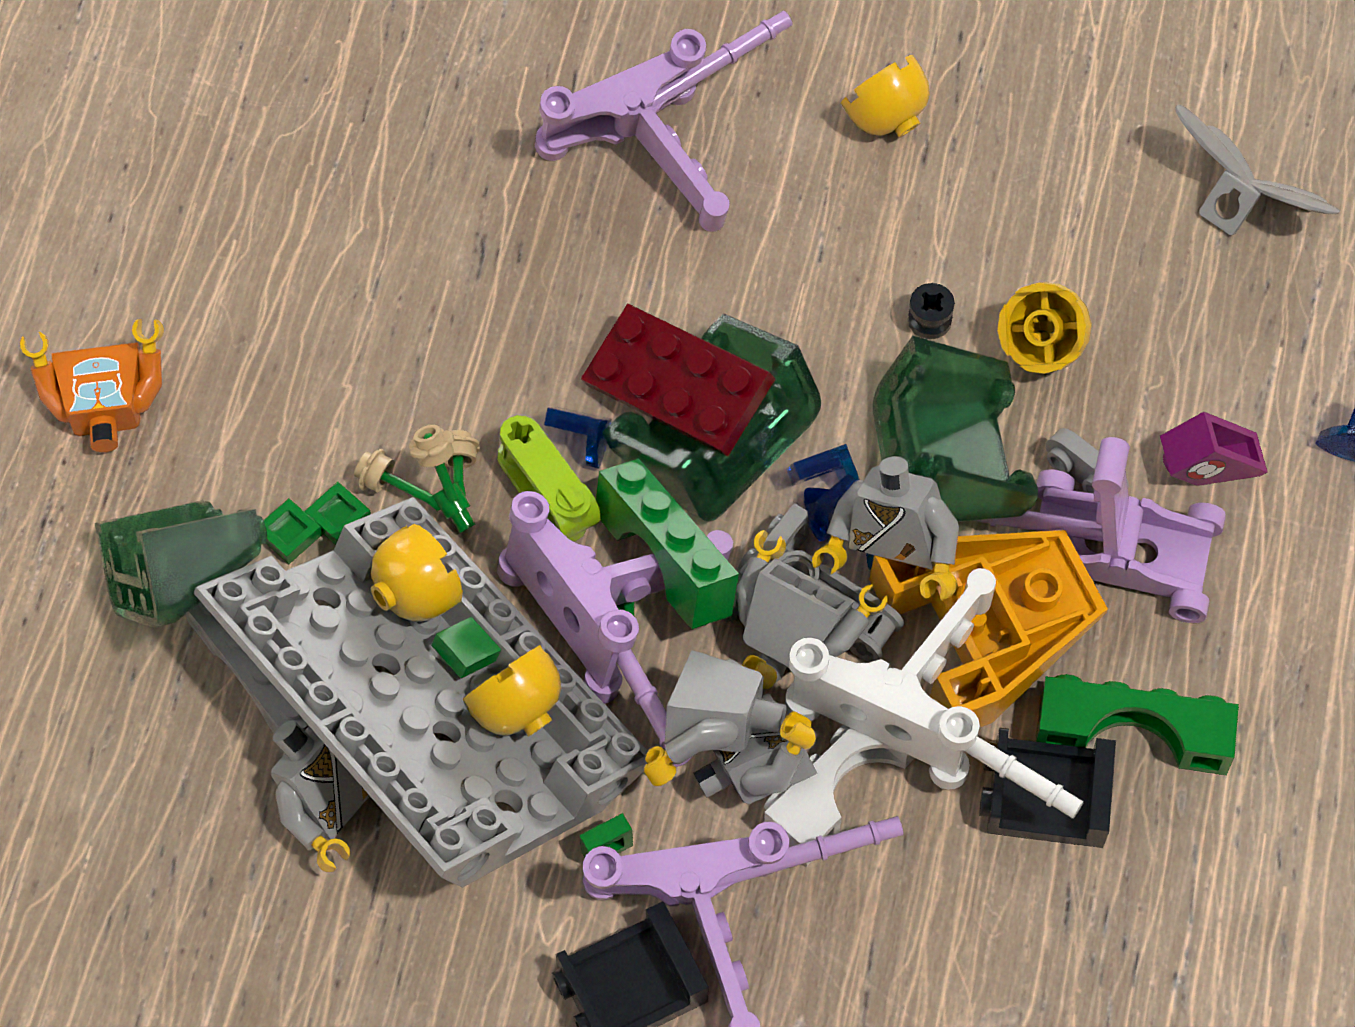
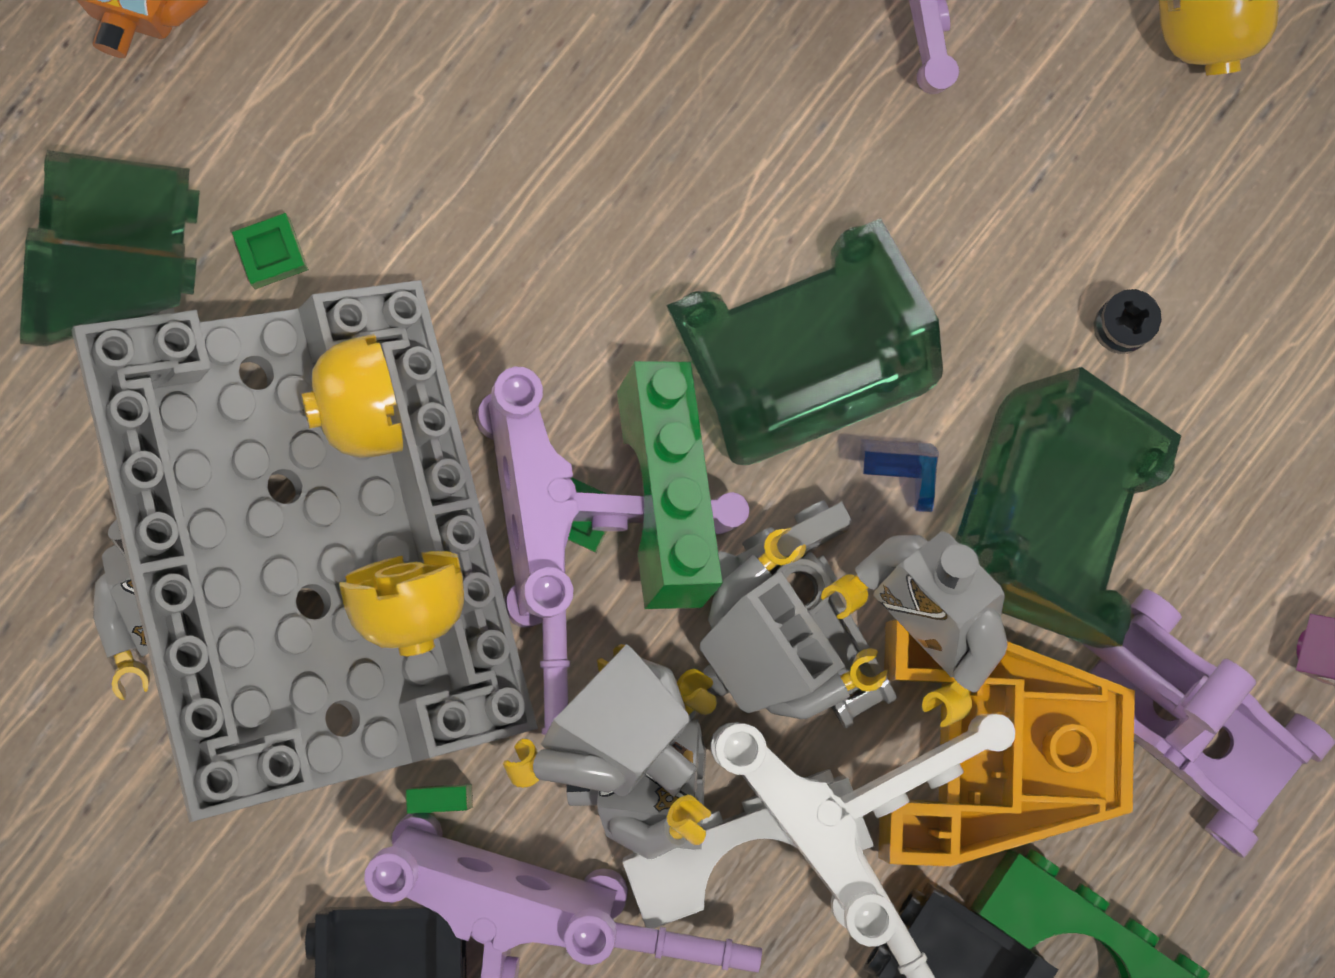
camera: 25 degrees right, 20 degrees up
green tile [304,481,371,545] -> none
plant [354,425,480,533] -> none
green tile [431,616,501,679] -> none
lime piece [497,415,600,541] -> none
clear blue tile [544,407,612,469] -> none
dark red plate [581,303,775,457] -> none
clear blue tile [803,473,857,541] -> none
yellow cylinder [997,282,1092,374] -> none
light grey plate [1046,428,1129,494] -> none

